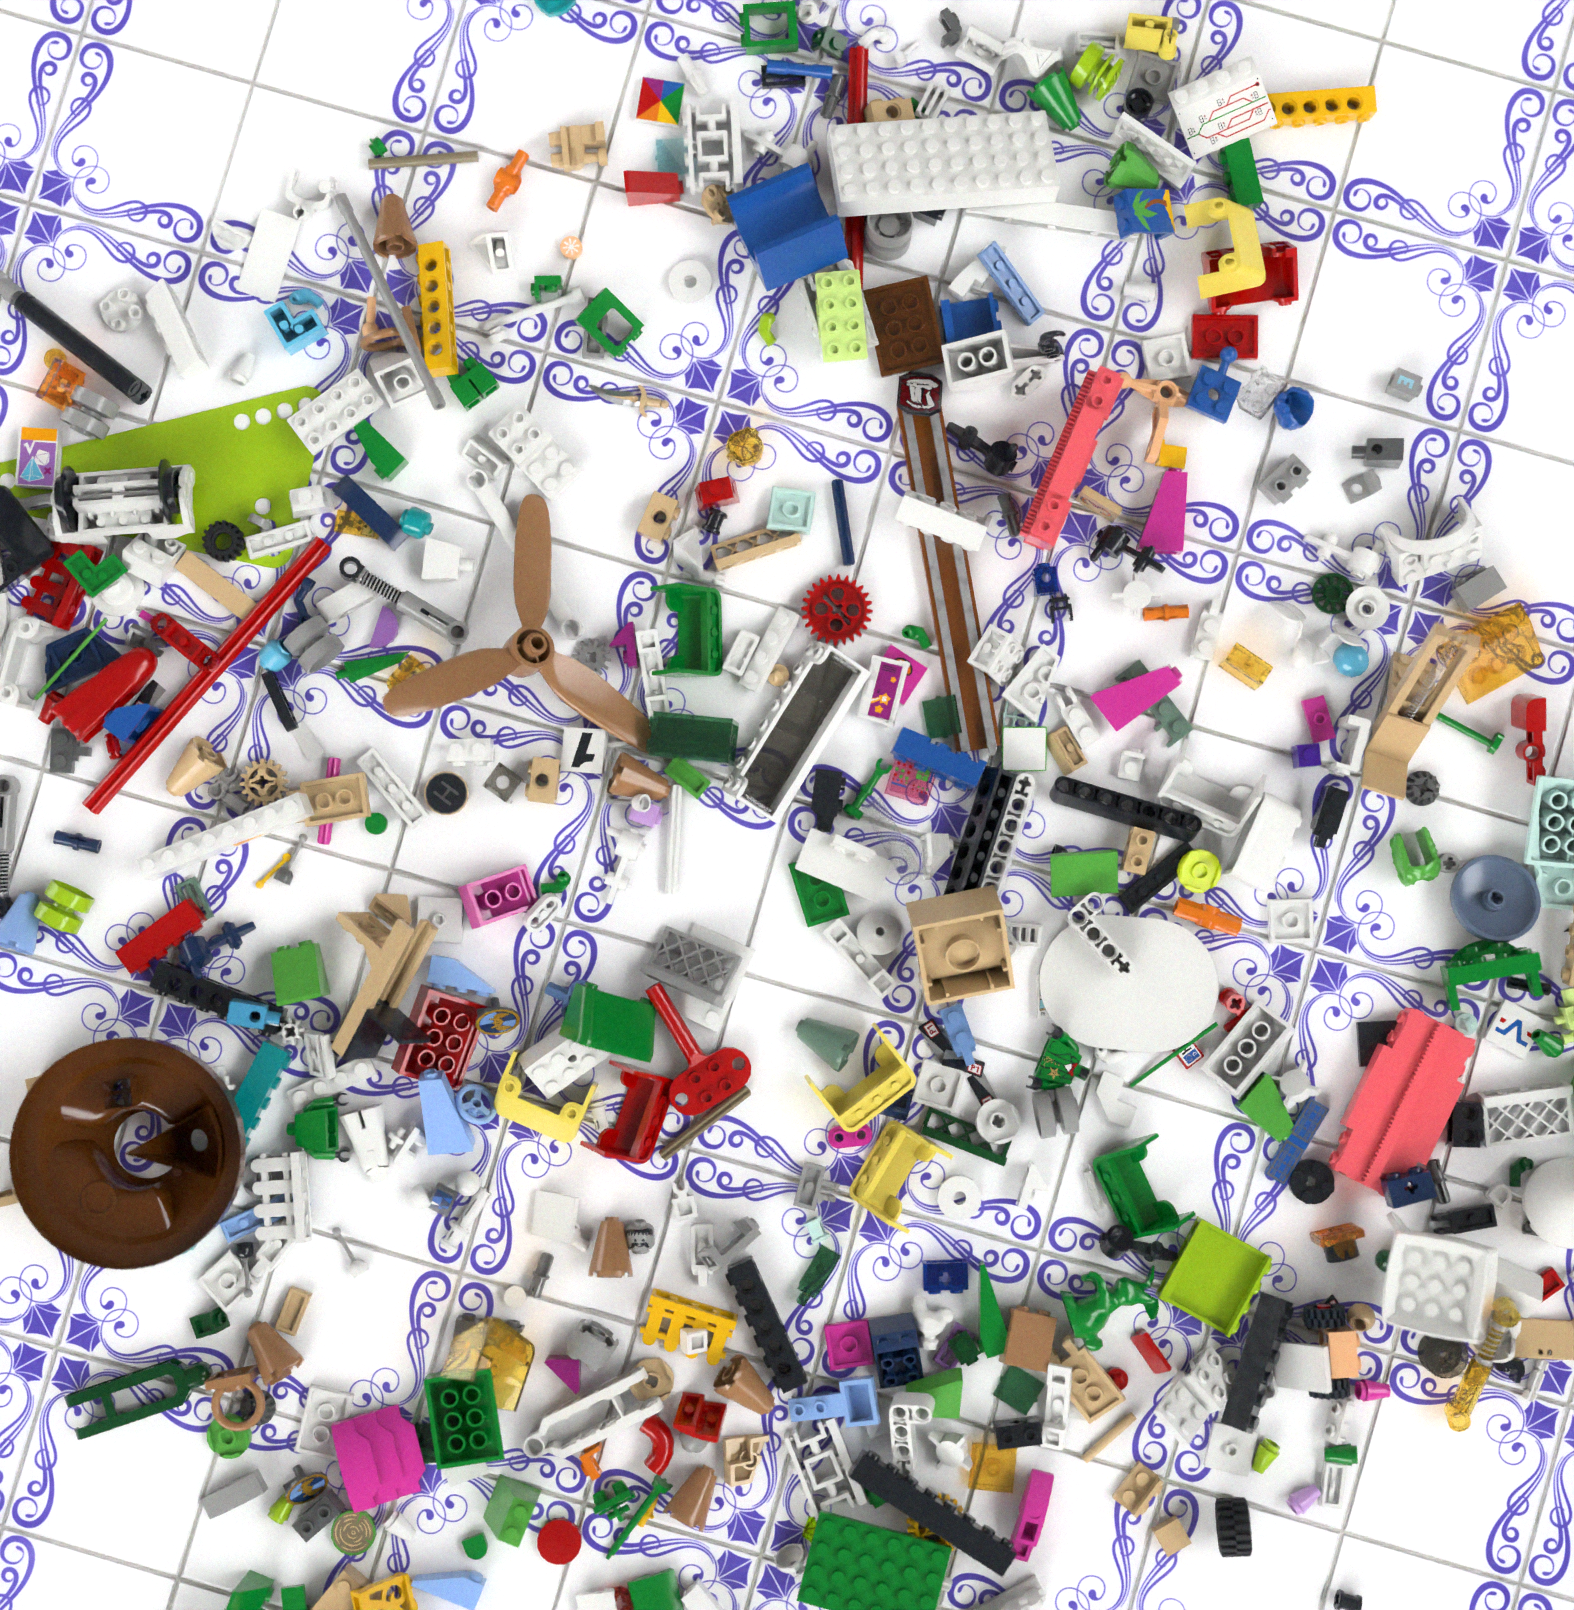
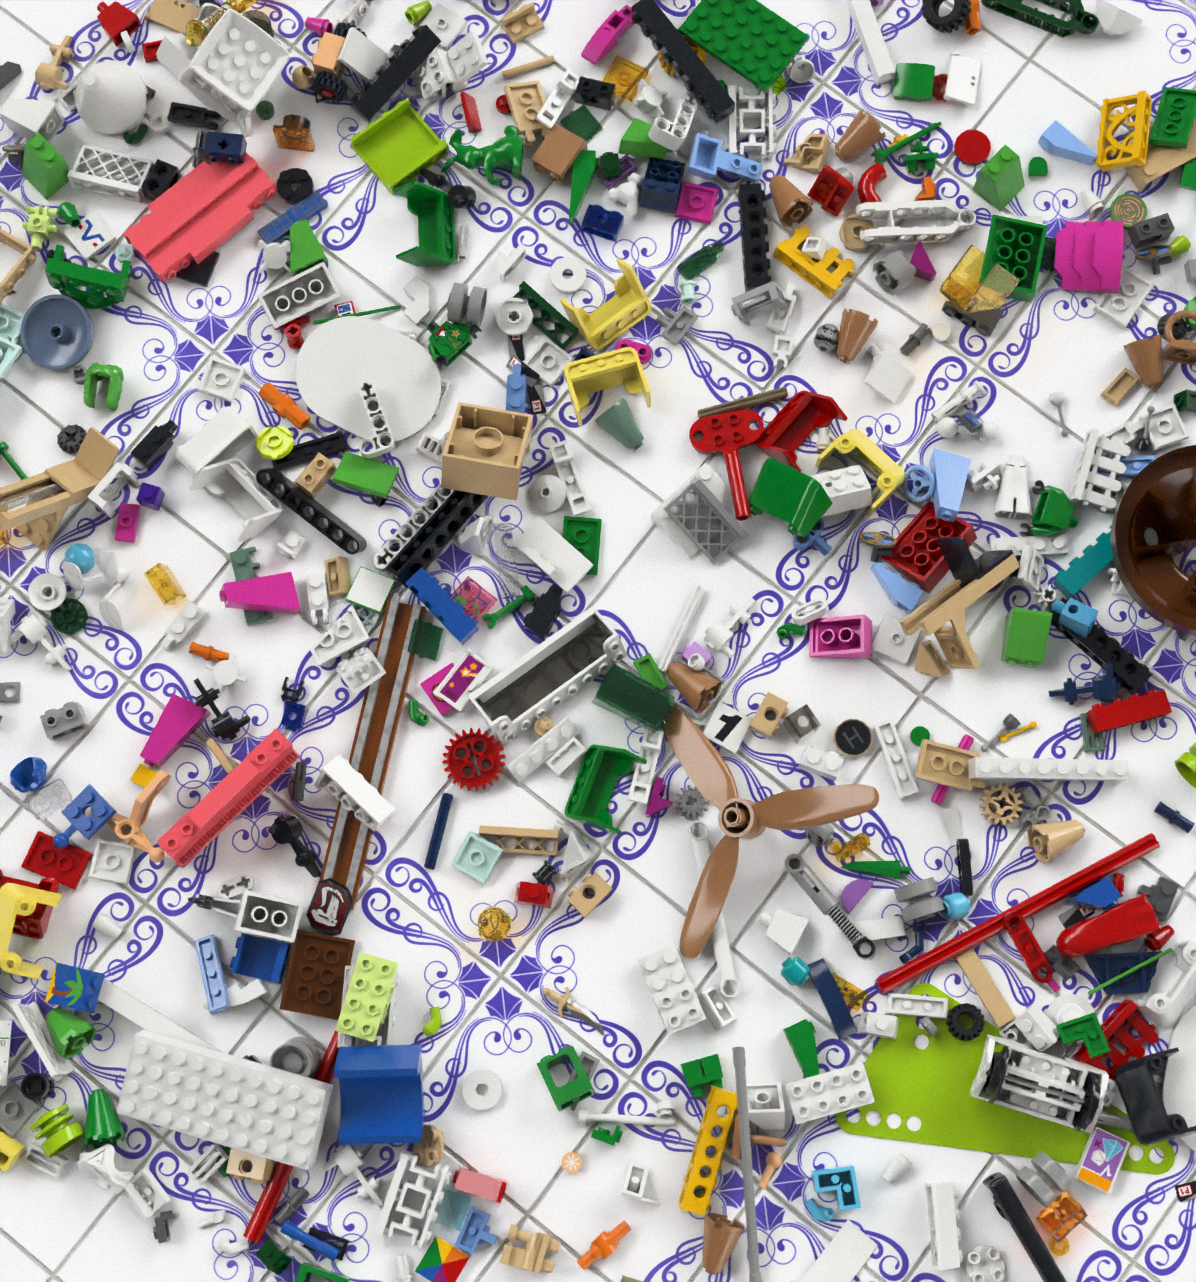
camera: 155 degrees left, 10 degrees down
none -> medium blue hinge [454,1206,498,1254]

